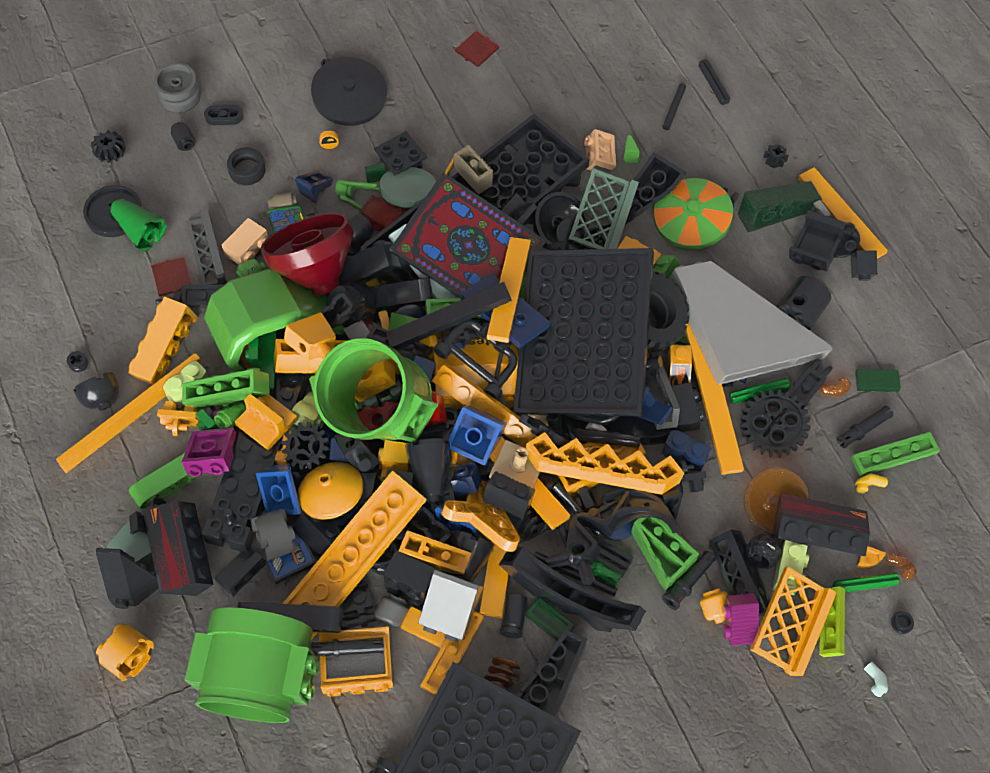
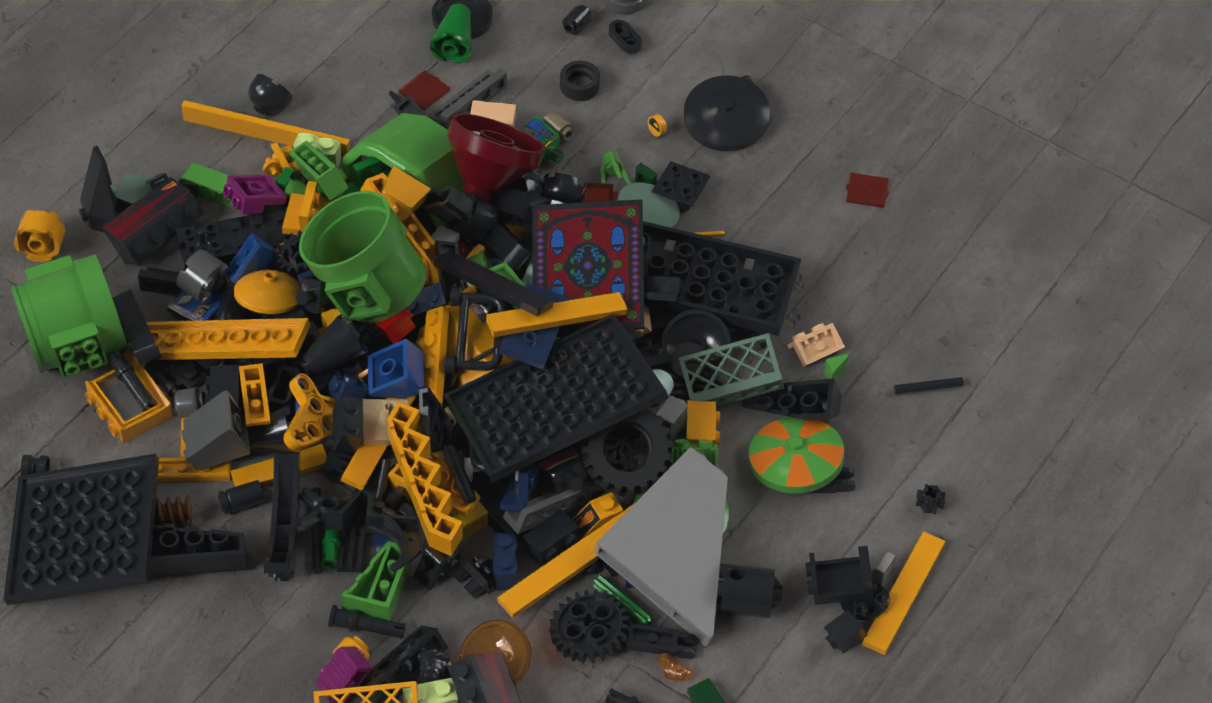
camera: 60 degrees right, 10 degrees down
black bush [66,351,88,373] -> none
light orange wedge [128,297,199,385] -> none
dark blue slope [295,170,333,203] -> none
dark tan brick [453,145,493,194] -> none
dark green tile [525,597,575,641] -> none
black axle [699,59,730,105] -> none
clear green wedge [738,181,822,233] -> none

